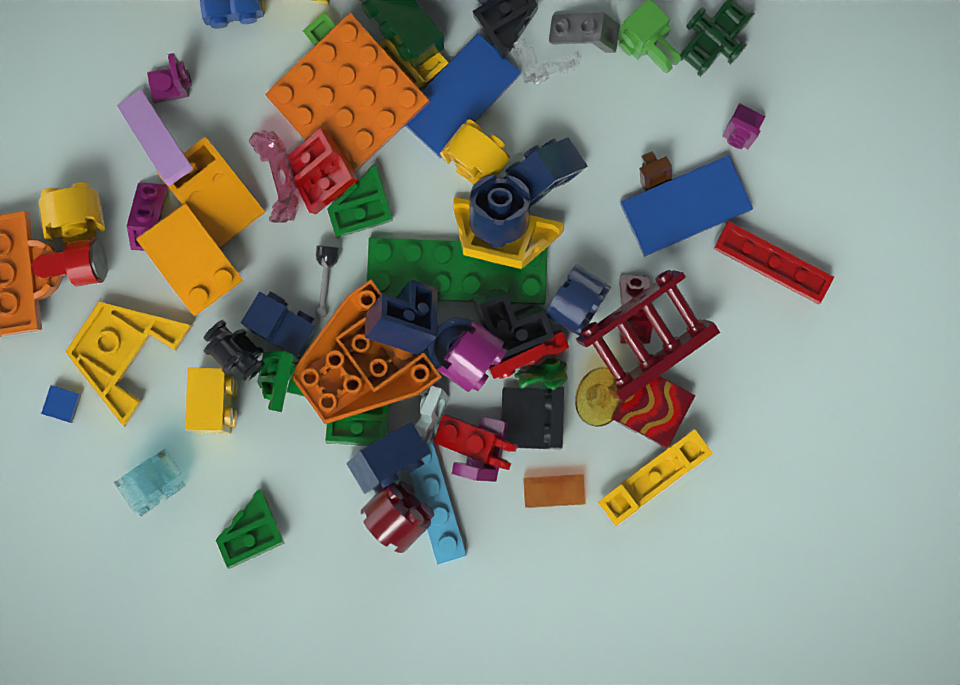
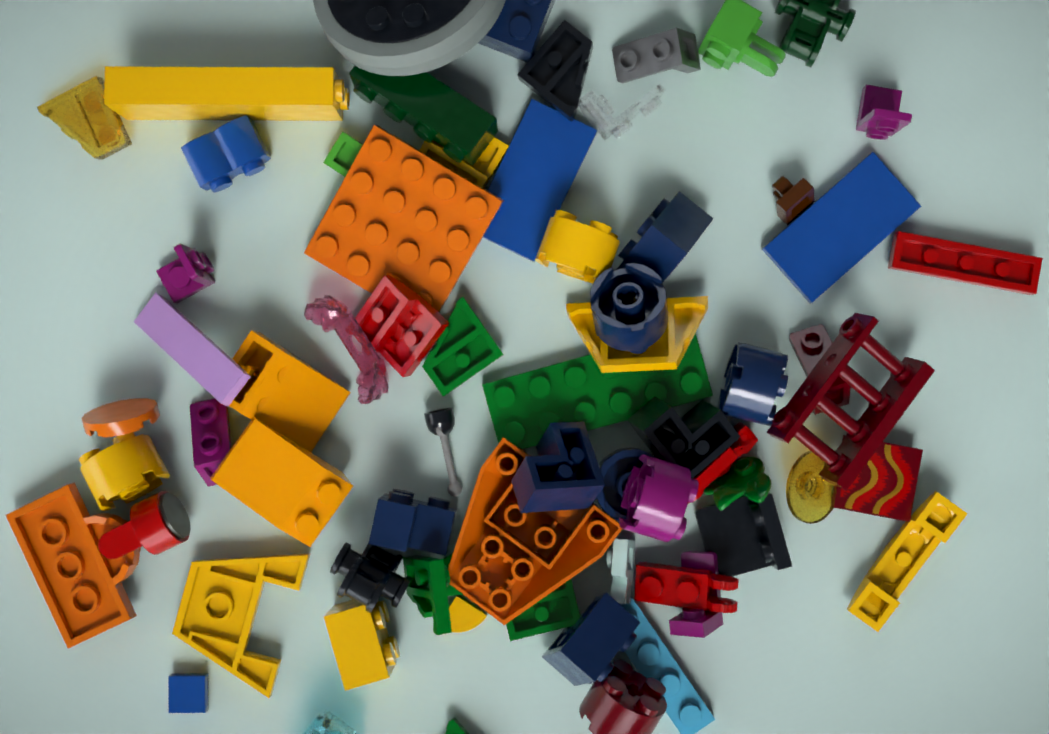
camera: 15 degrees left, 5 degrees up
clear orange plate [523,474,586,508] -> none
none -> orange tile [81,398,160,437]
none -> yellow tile [449,595,488,633]

